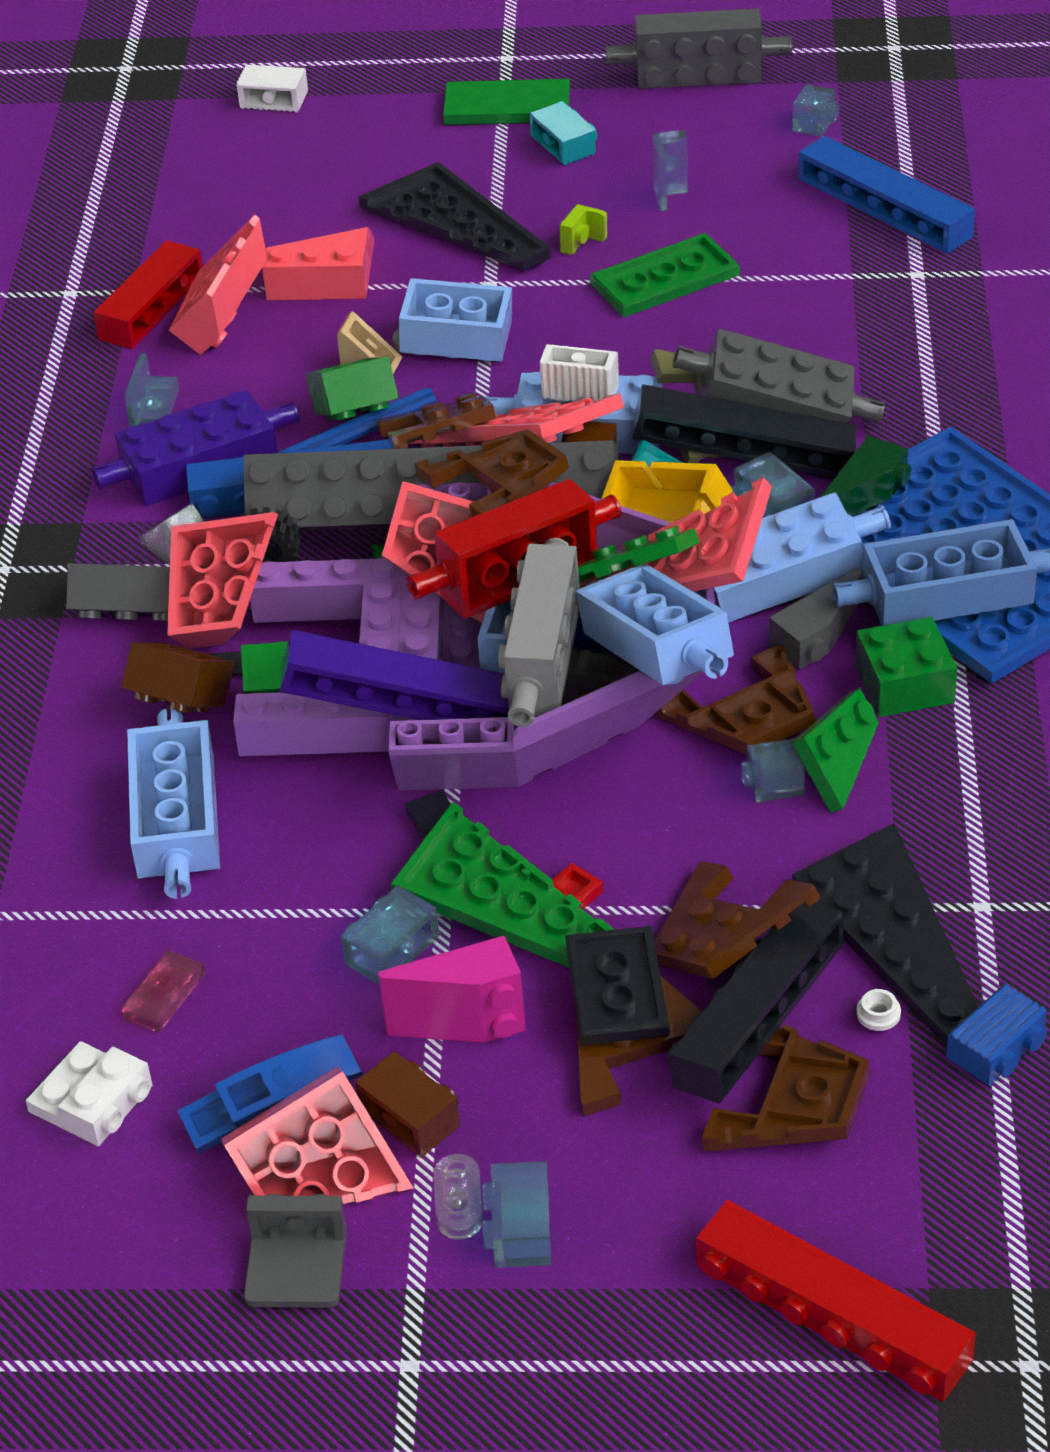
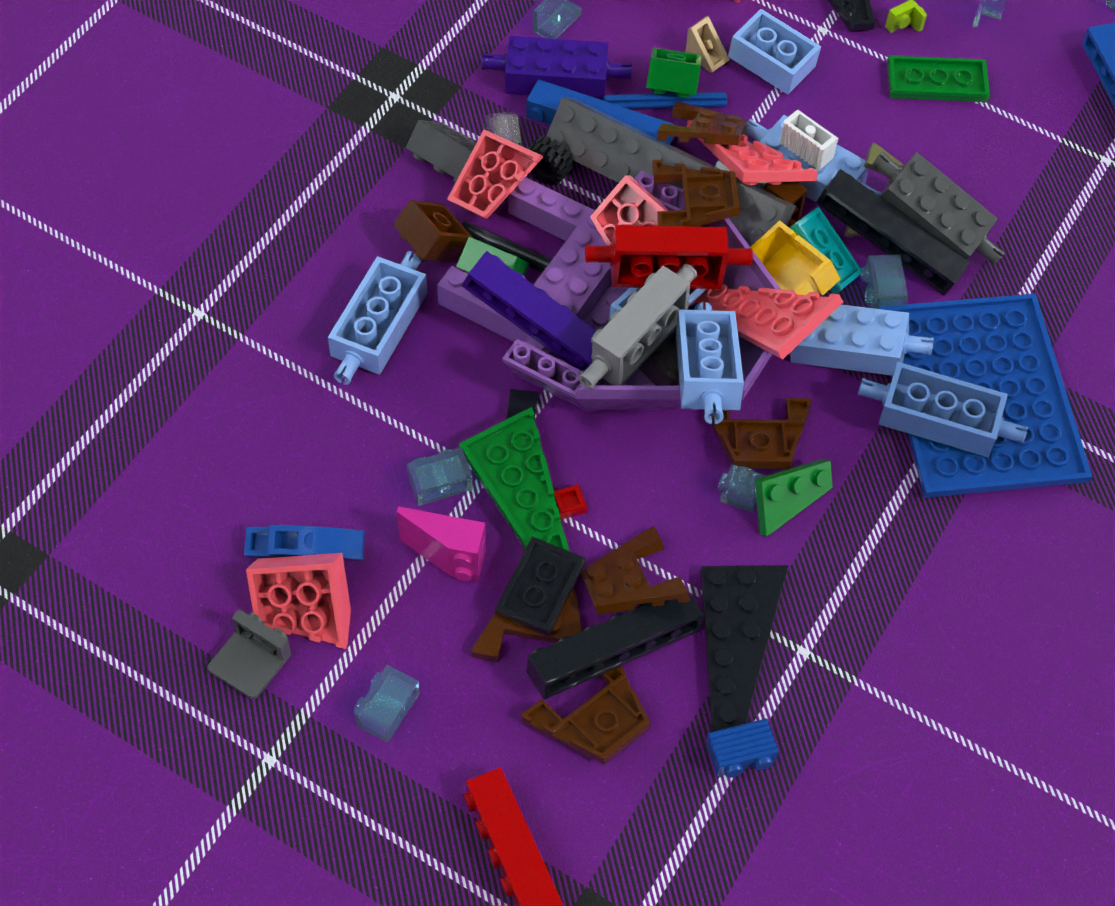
camera: 25 degrees right, 15 degrees up
white plate [26,1041,153,1147] -> none
clear pink plate [121,950,205,1033] -> none
reddish brown brick [355,1051,460,1158] -> none
clear plate [434,1154,483,1239] -> none
green wing [578,526,700,583] -> none
dark grey slope [769,568,862,670] -> none
dark green slope [820,436,911,517] -> none
green brick [855,617,957,717] -> none
white plate [856,989,901,1031] -> none

